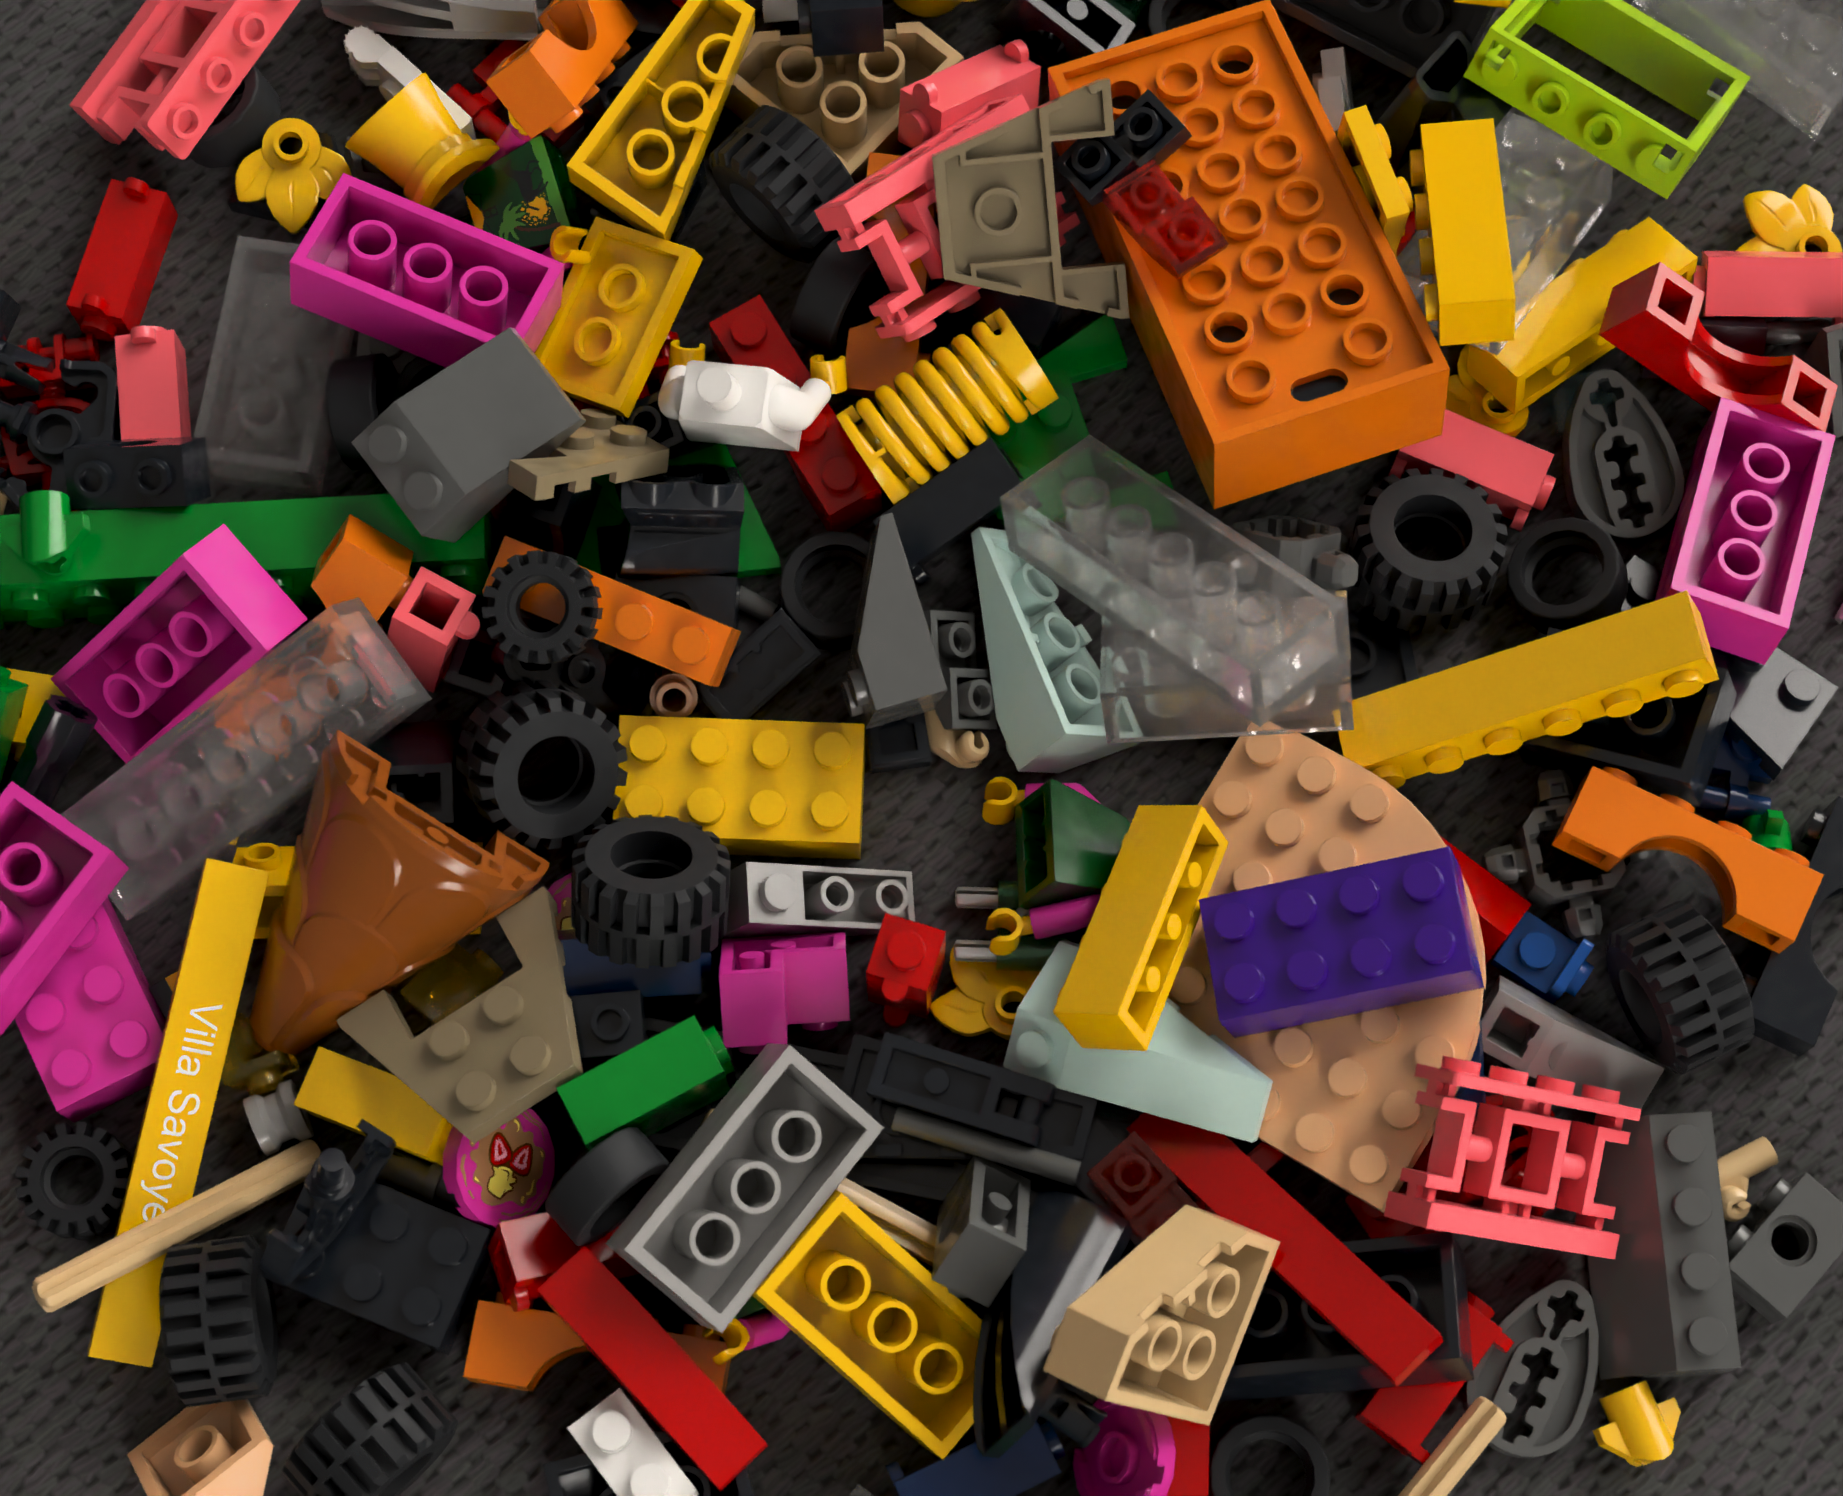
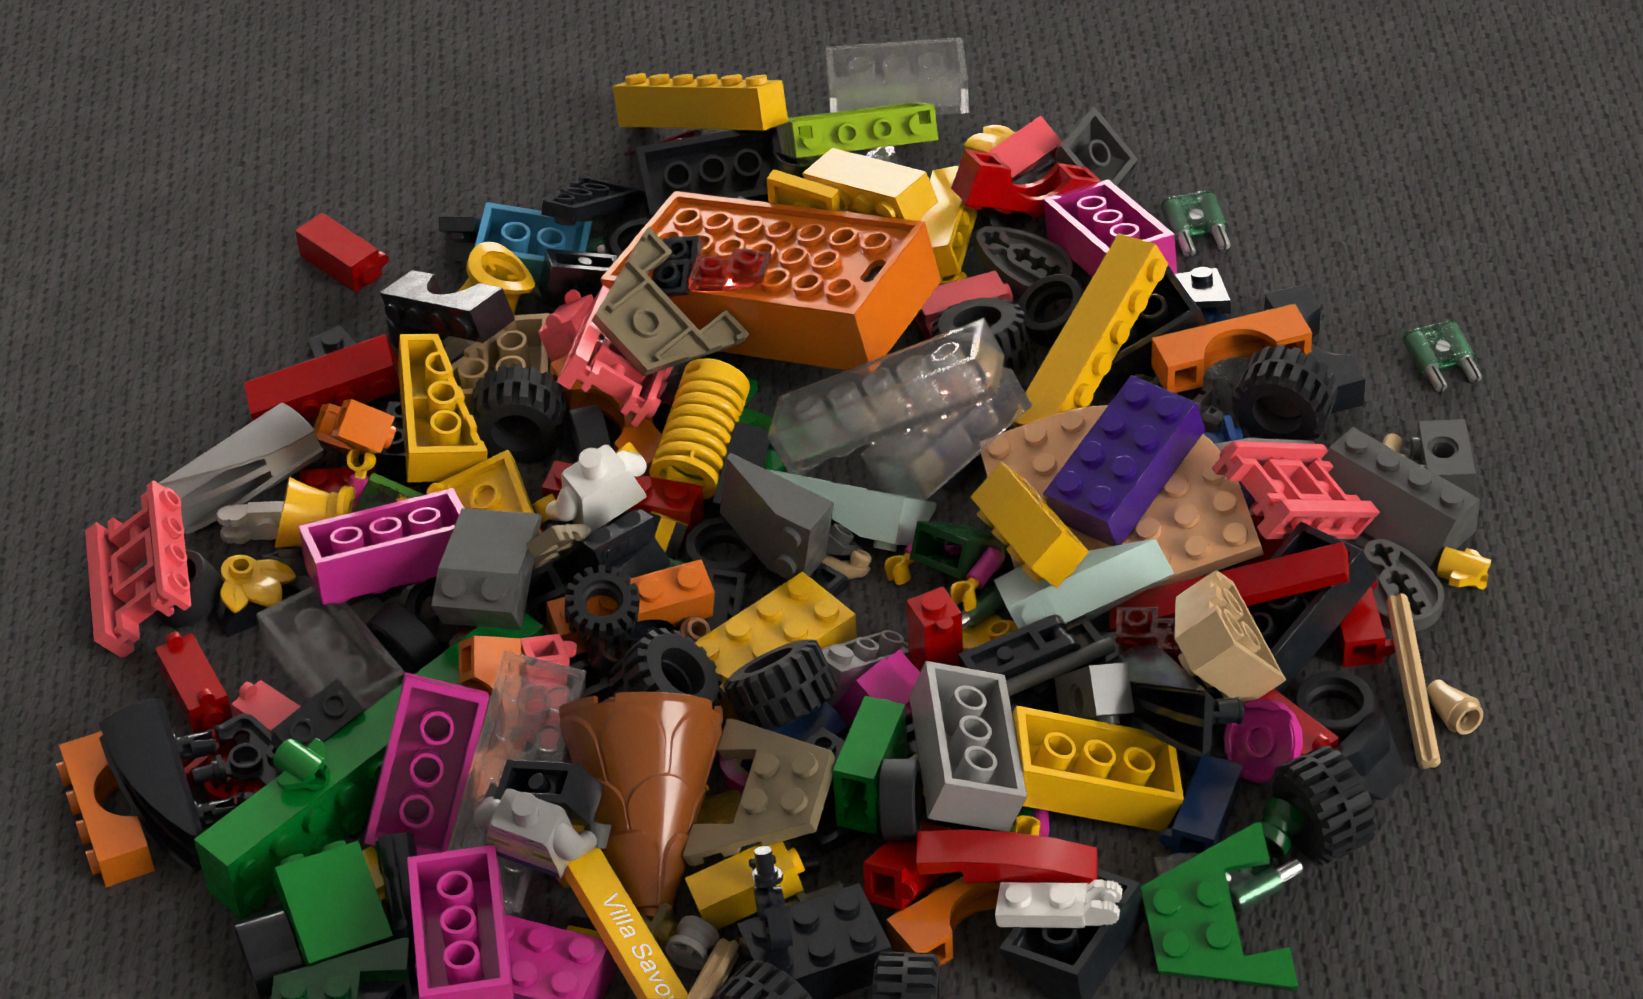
camera: 40 degrees left, 30 degrees down
tile [443,1108,555,1228] -> none
none -> light grey torso [473,782,612,879]
none -> black brick [494,760,604,826]
none -> tile [650,511,689,560]

